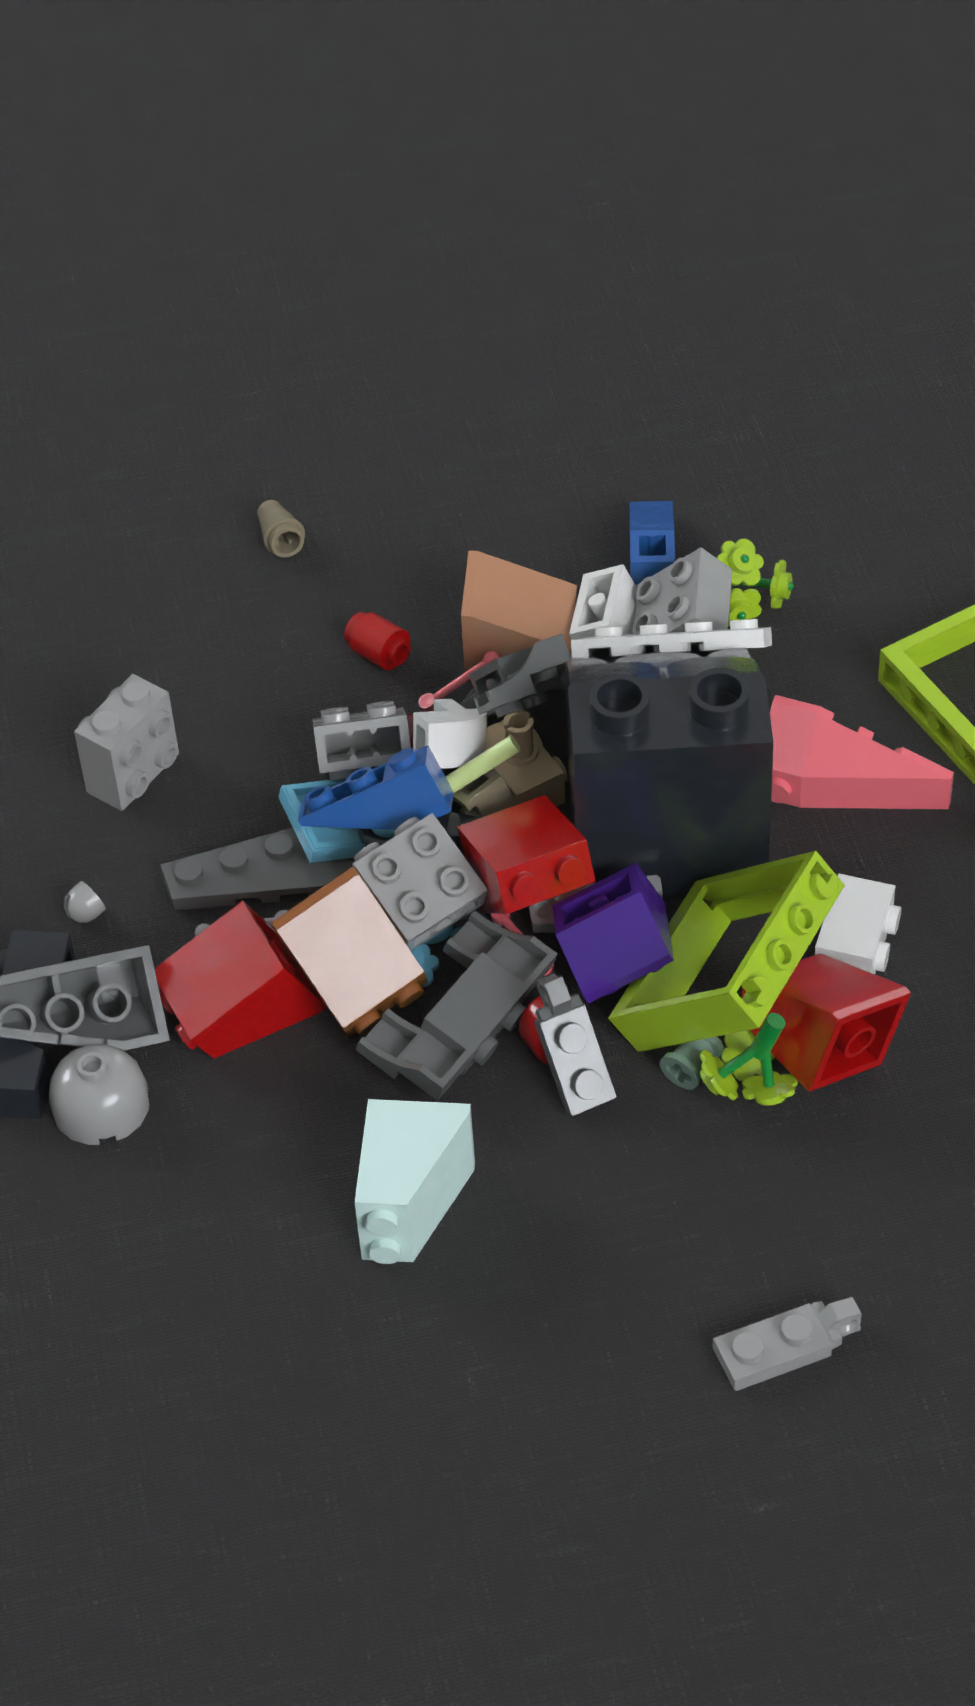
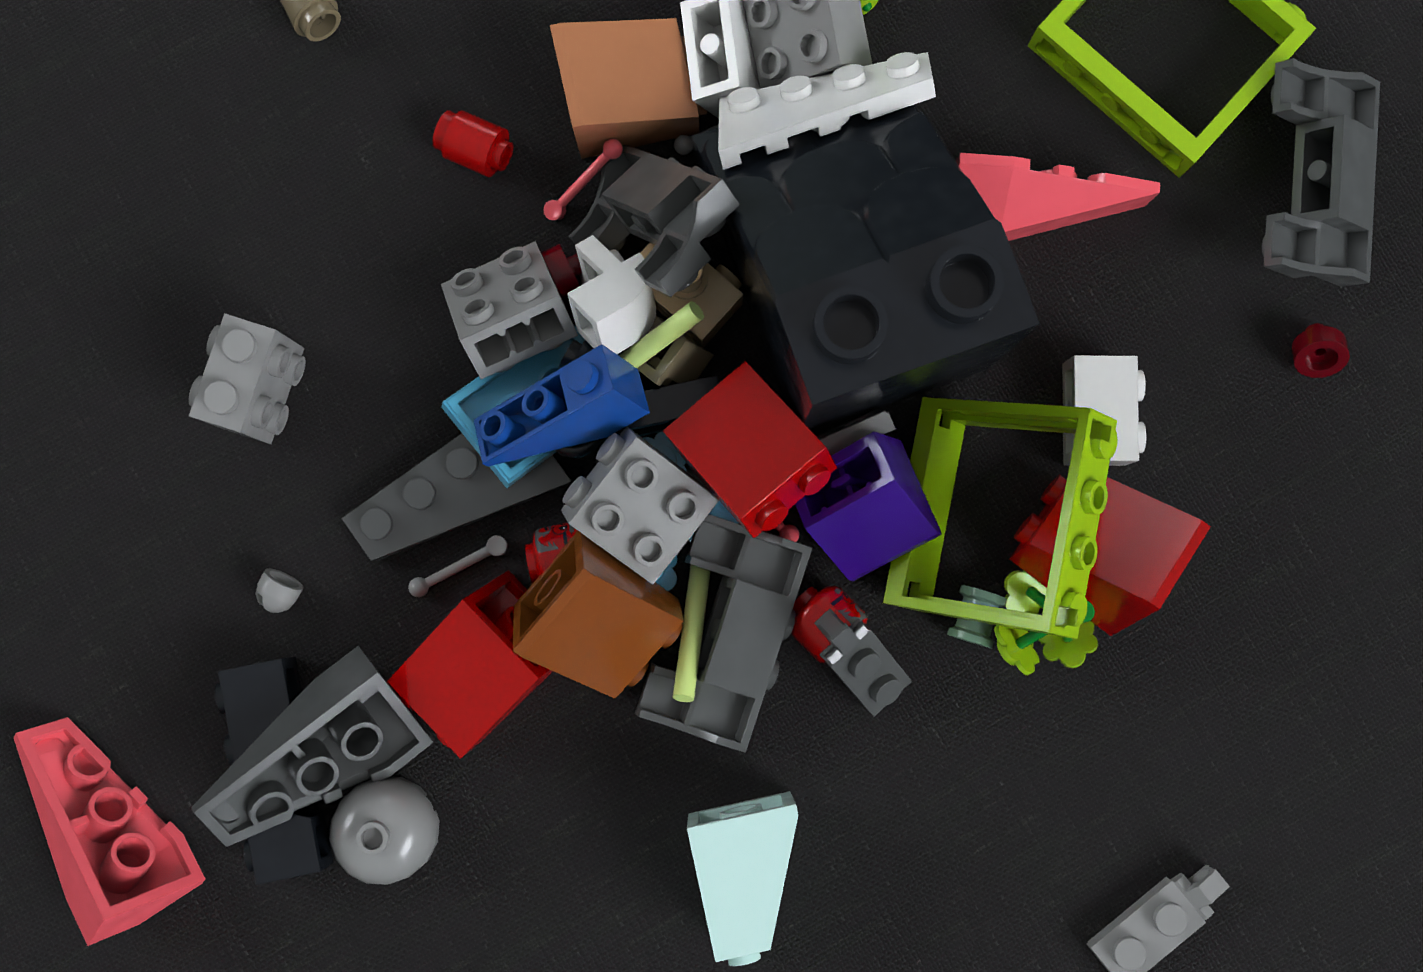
camera: 20 degrees left, 35 degrees up
none -> yellowish green bar [673,564,711,702]

